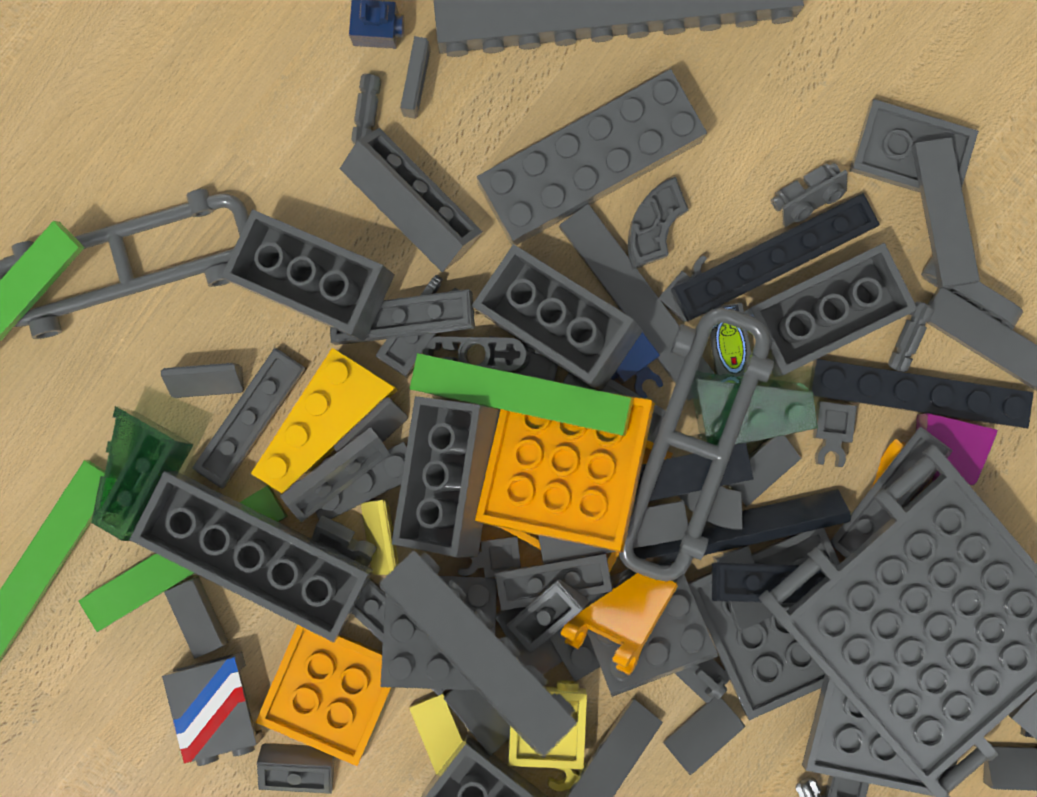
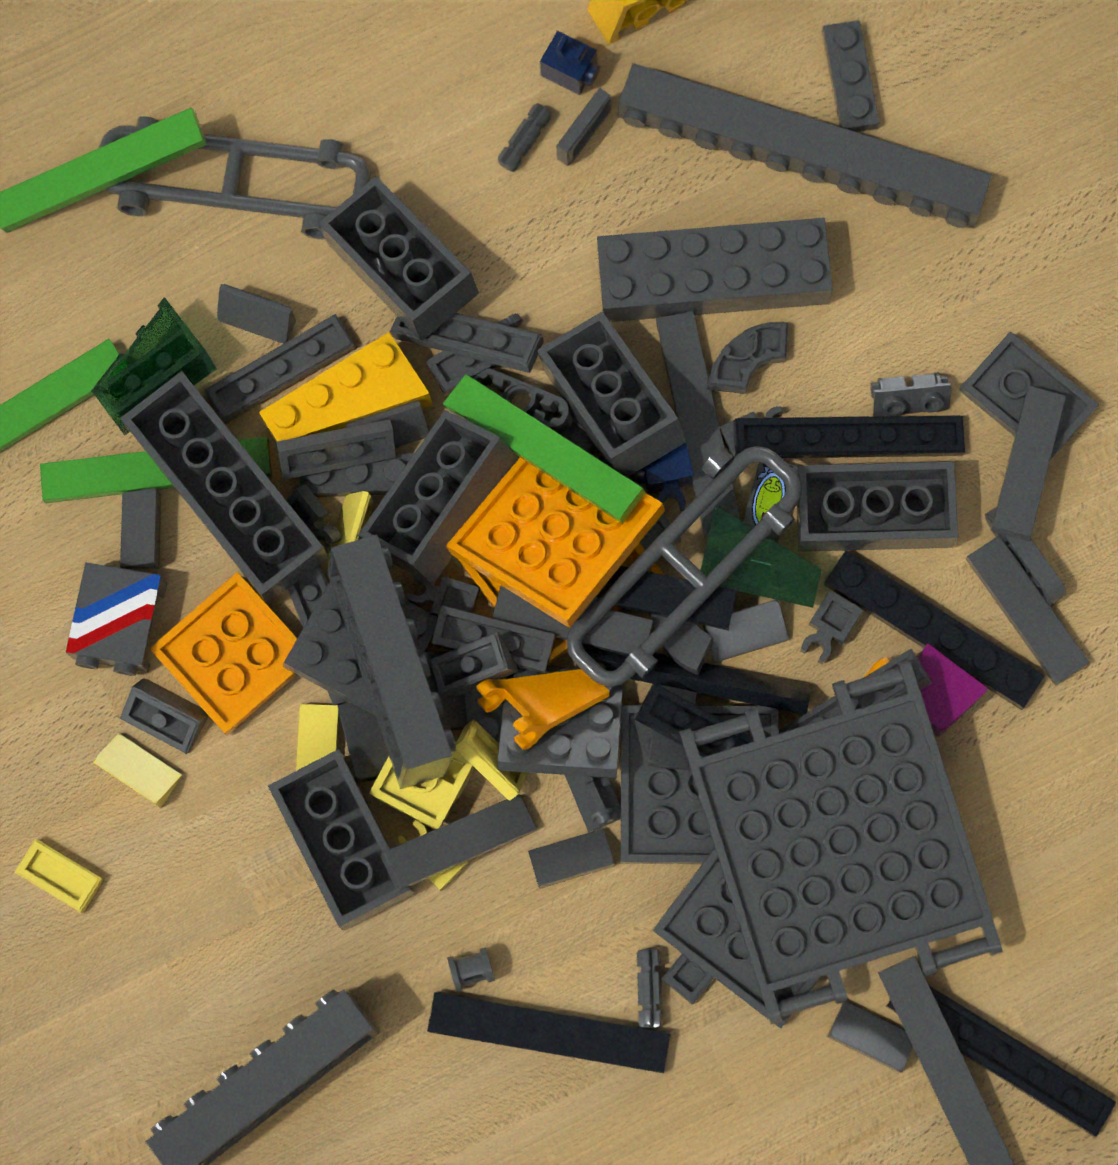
camera: 30 degrees right, 10 degrees down
dark grey brick [339,128,483,272] -> none
dark grey axle [888,301,935,372] -> none
none -> light yellow tile [455,720,528,801]

